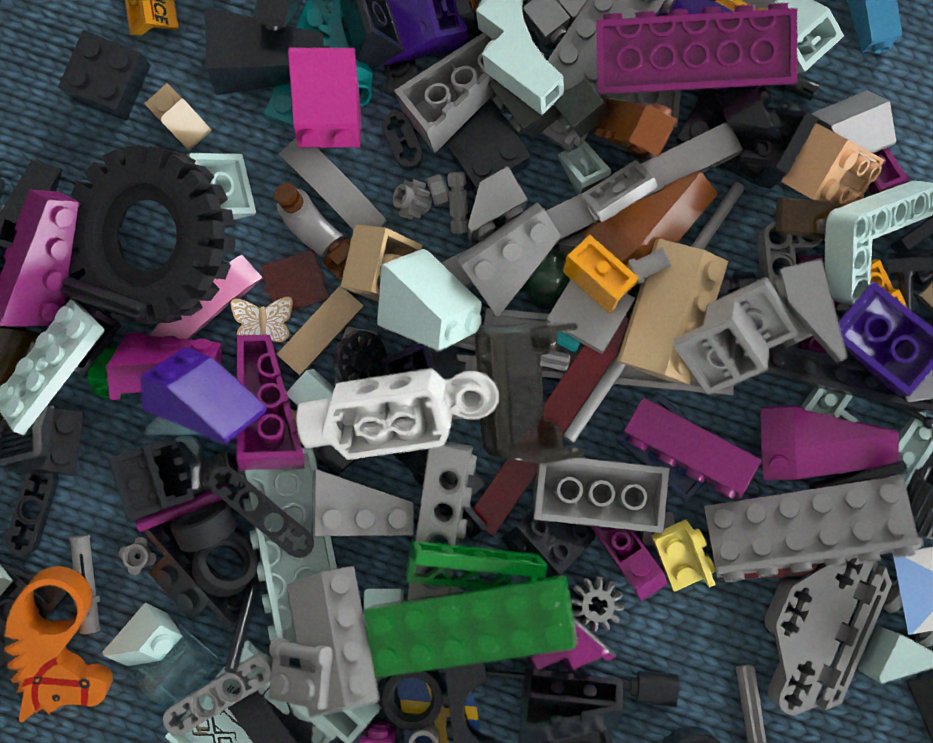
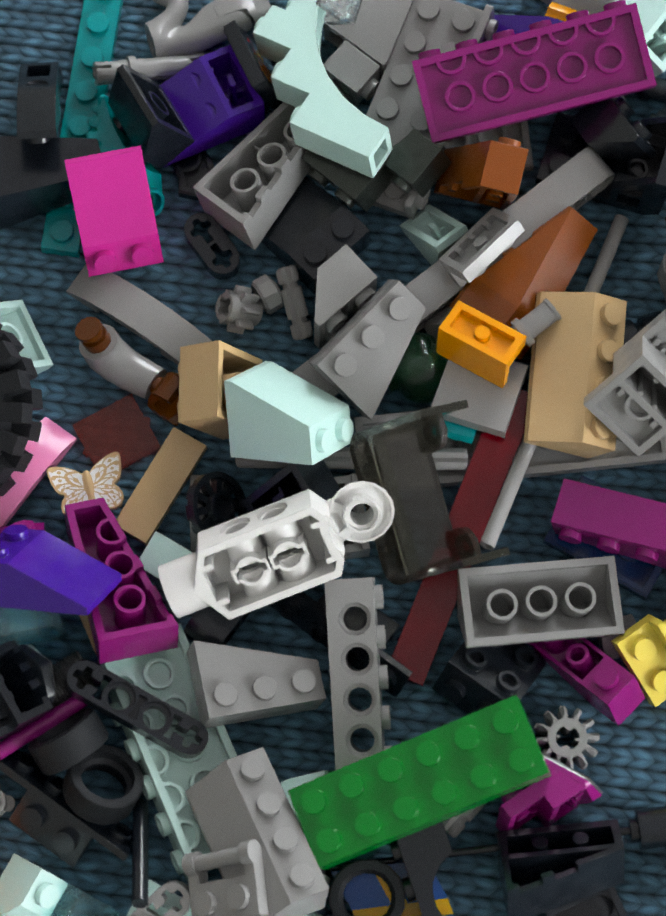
camera: 15 degrees left, 10 degrees down
green fence [405,541,547,589] -> none

